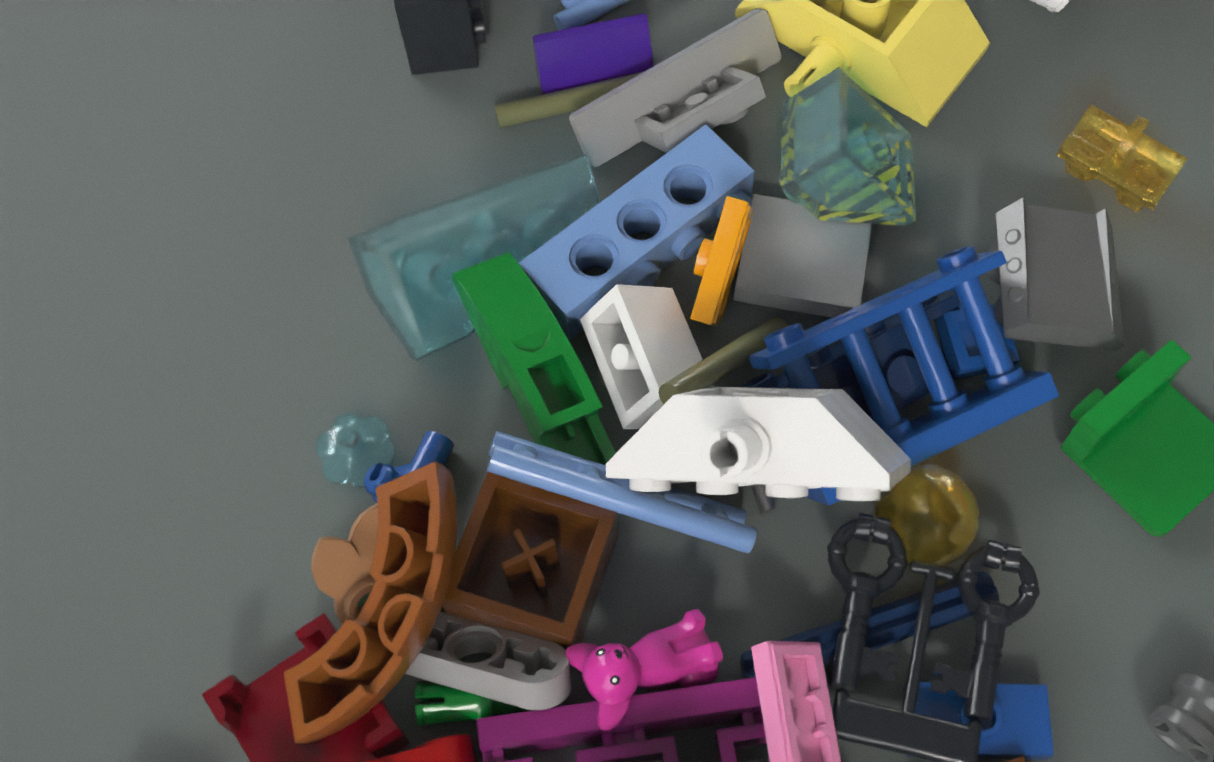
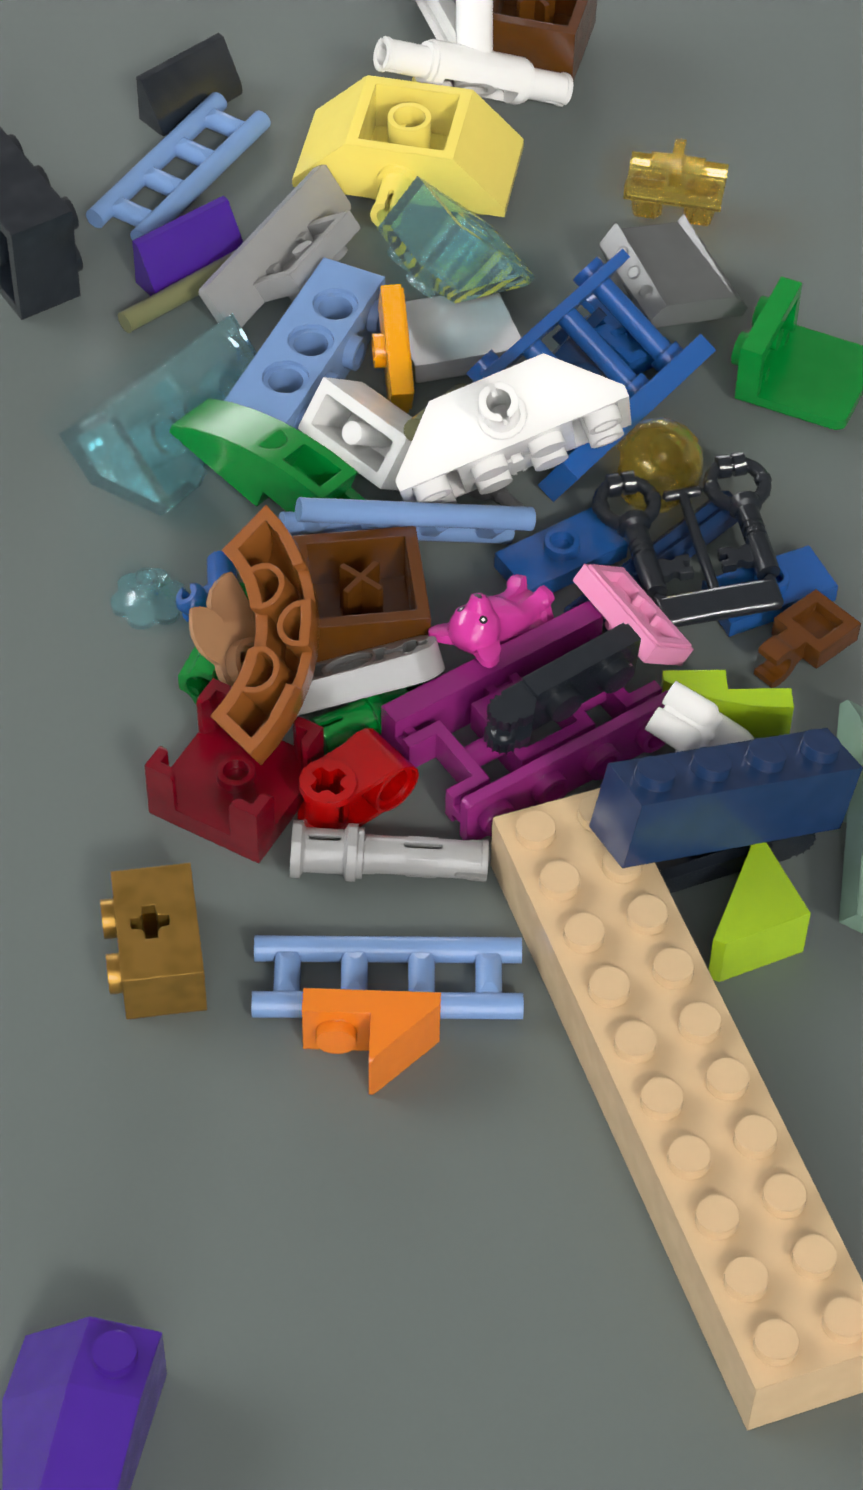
camera: 30 degrees left, 15 degrees down
none -> blue plate [494,507,628,593]

